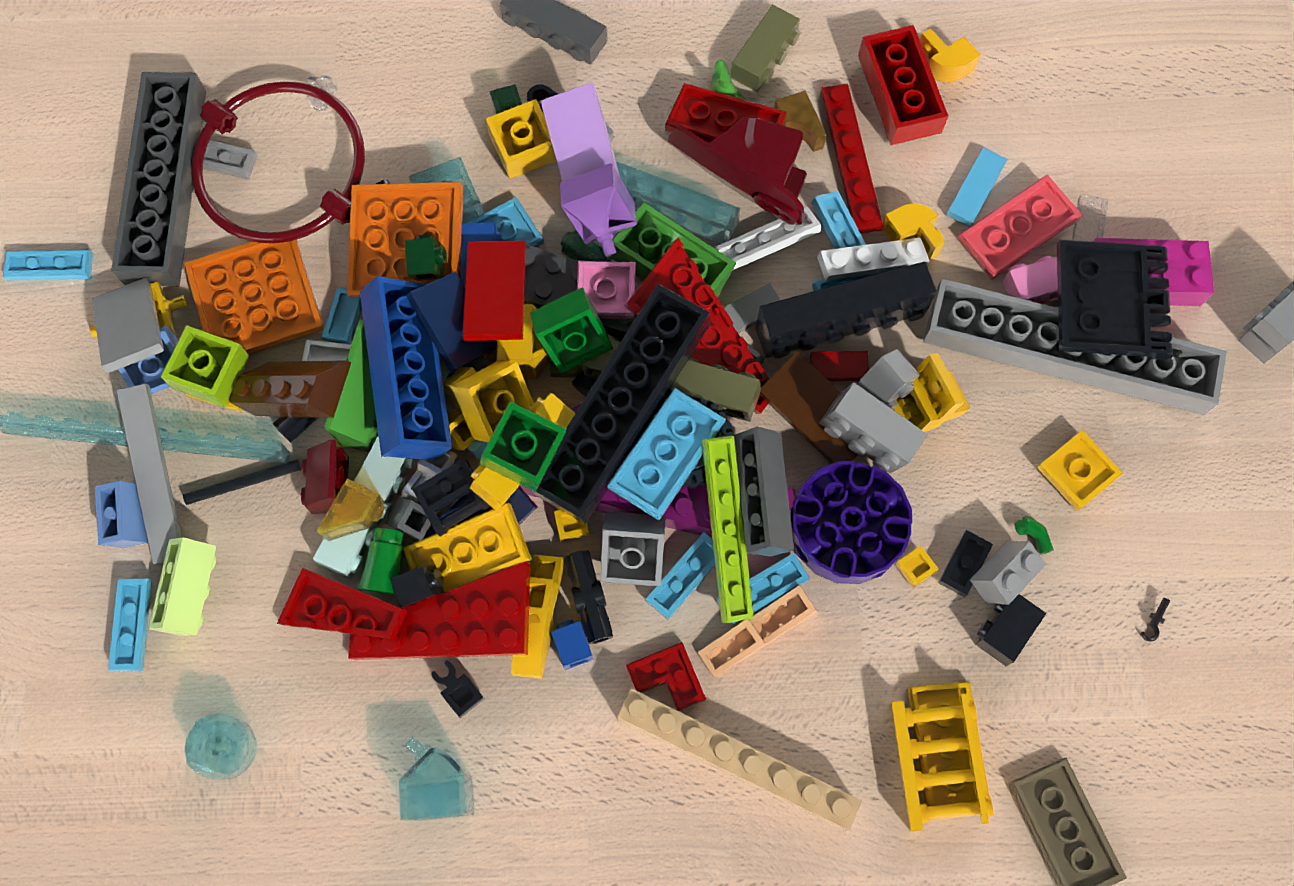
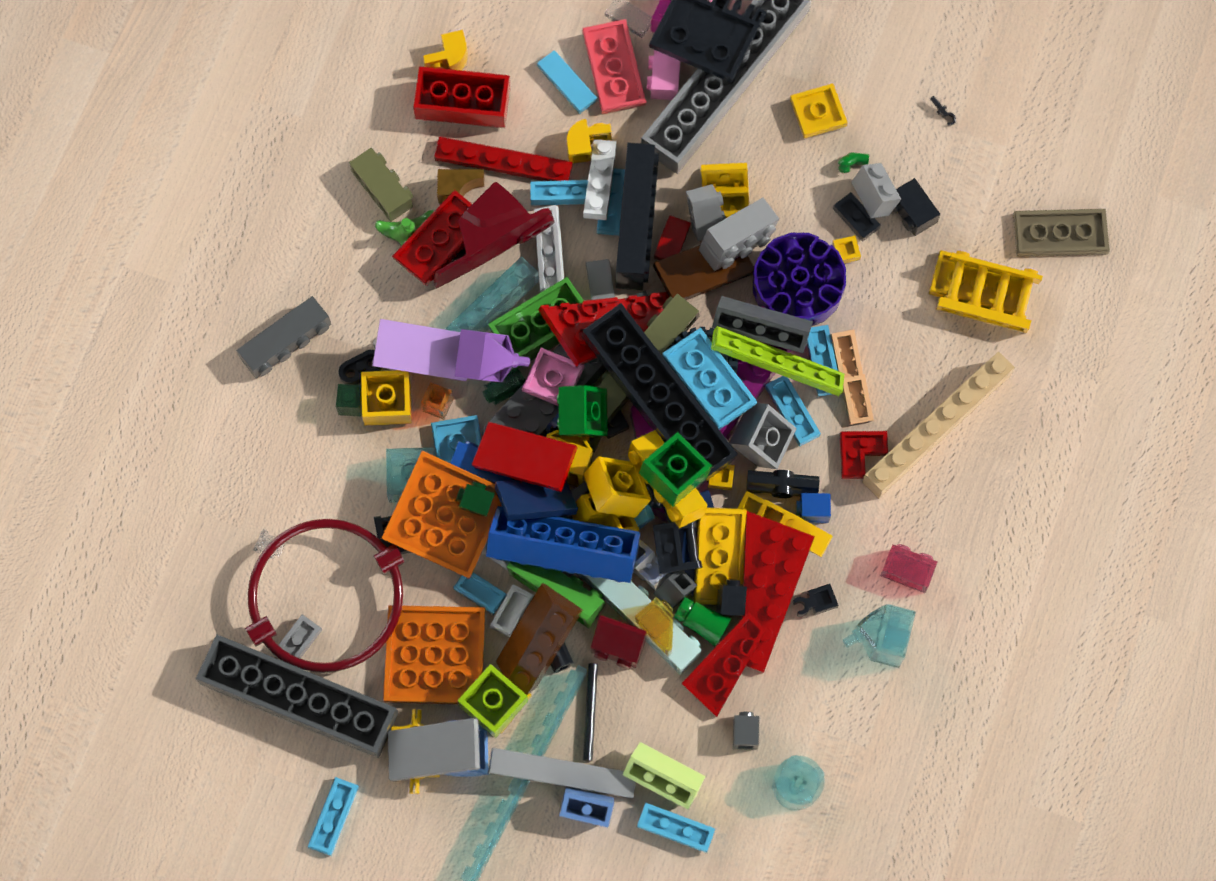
camera: 70 degrees left, 0 degrees up
none -> clear orange brick [421,382,454,420]
none -> dark grey brick [733,712,759,750]
none -> clear pink brick [880,544,938,593]

